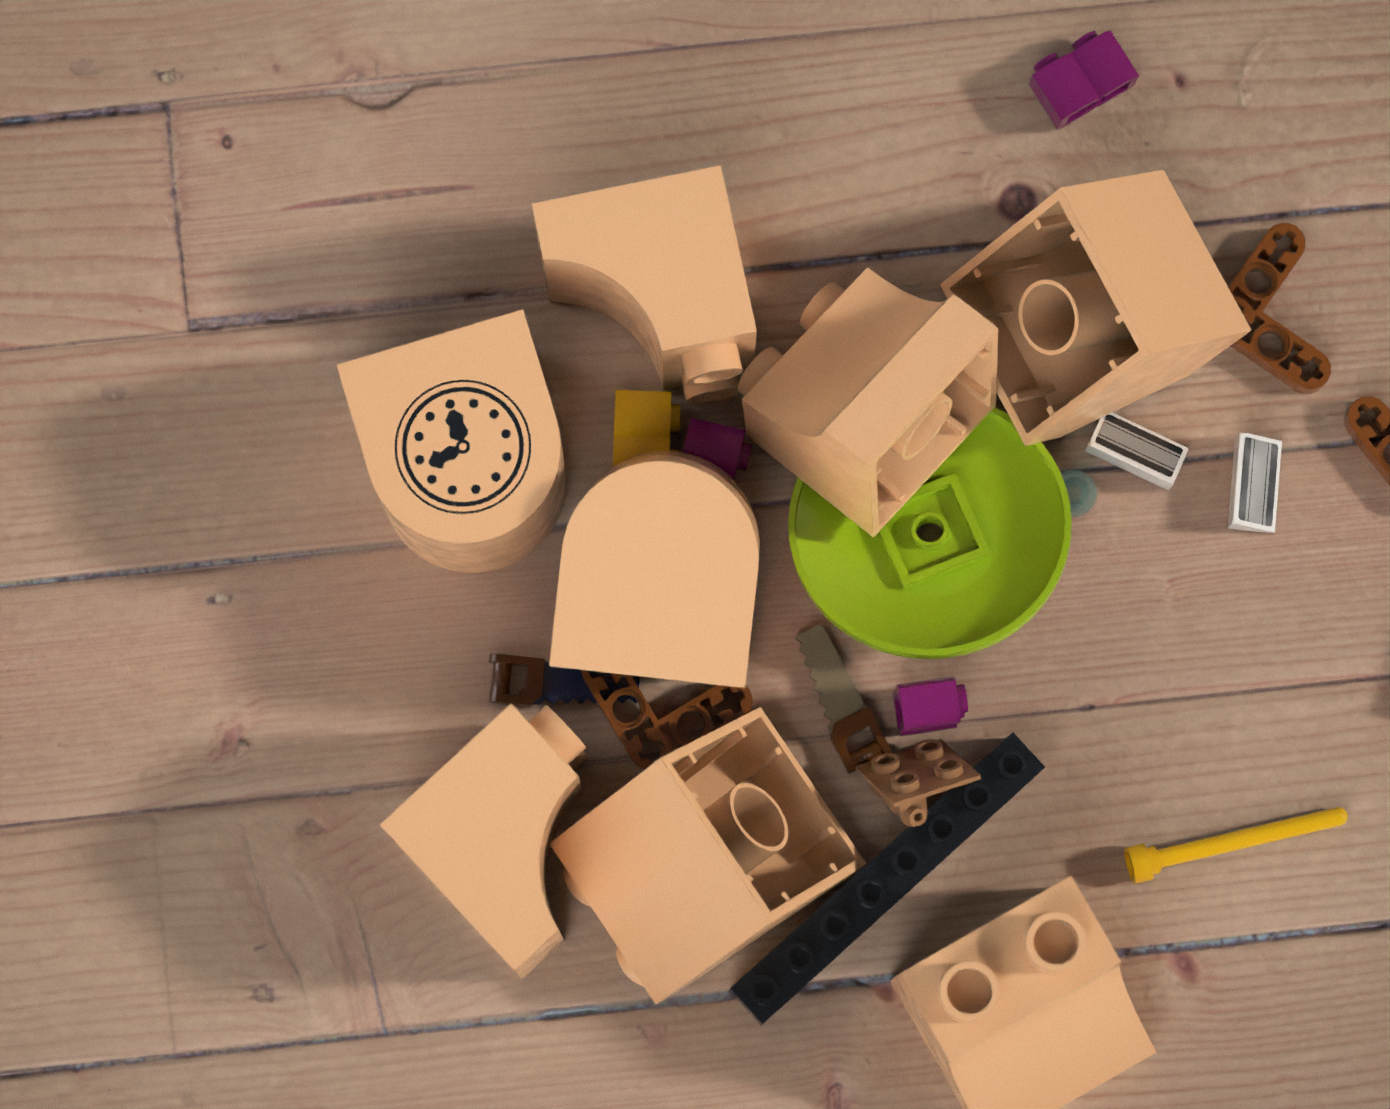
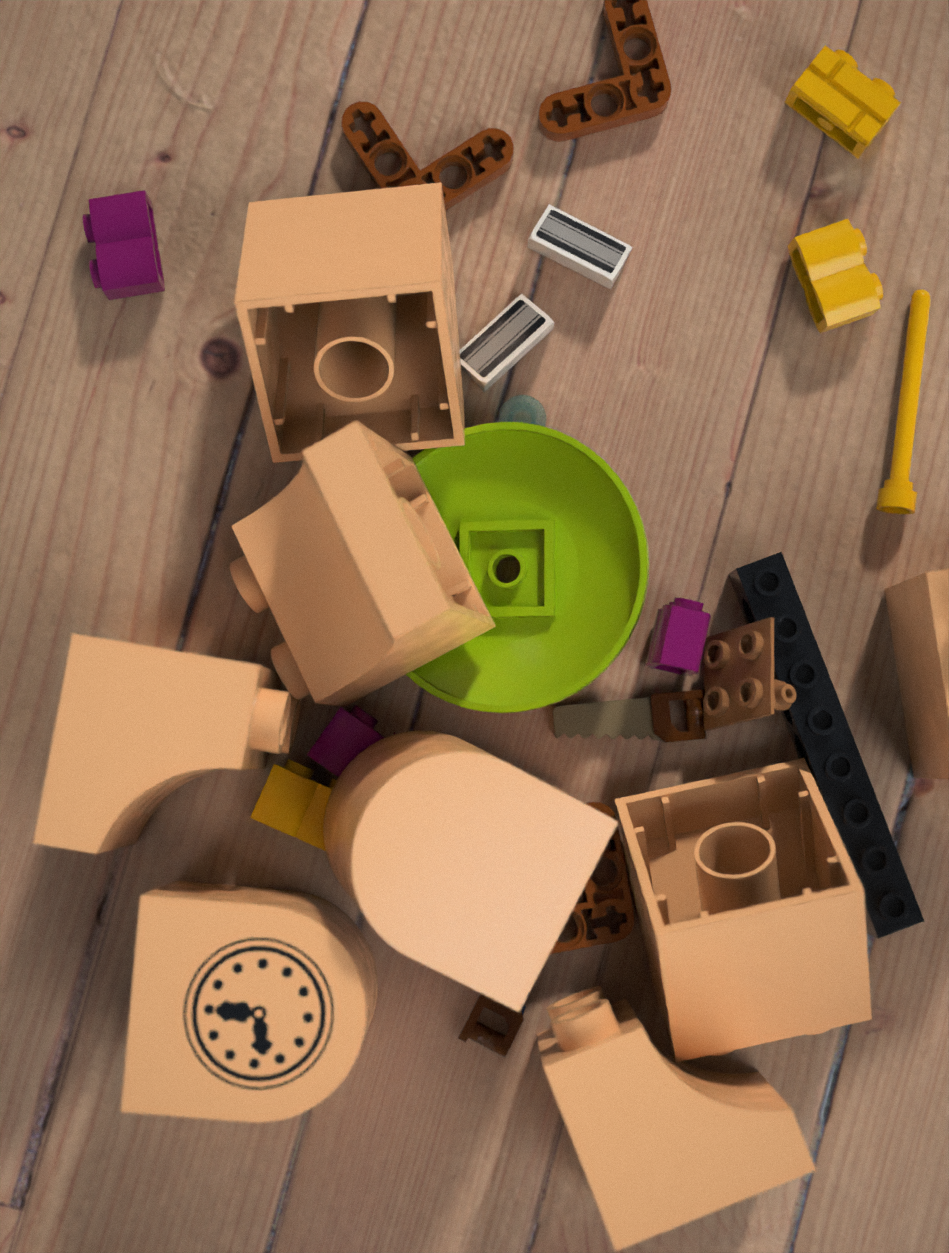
camera: 65 degrees left, 5 degrees up
none -> yellow brick [788,218,883,333]

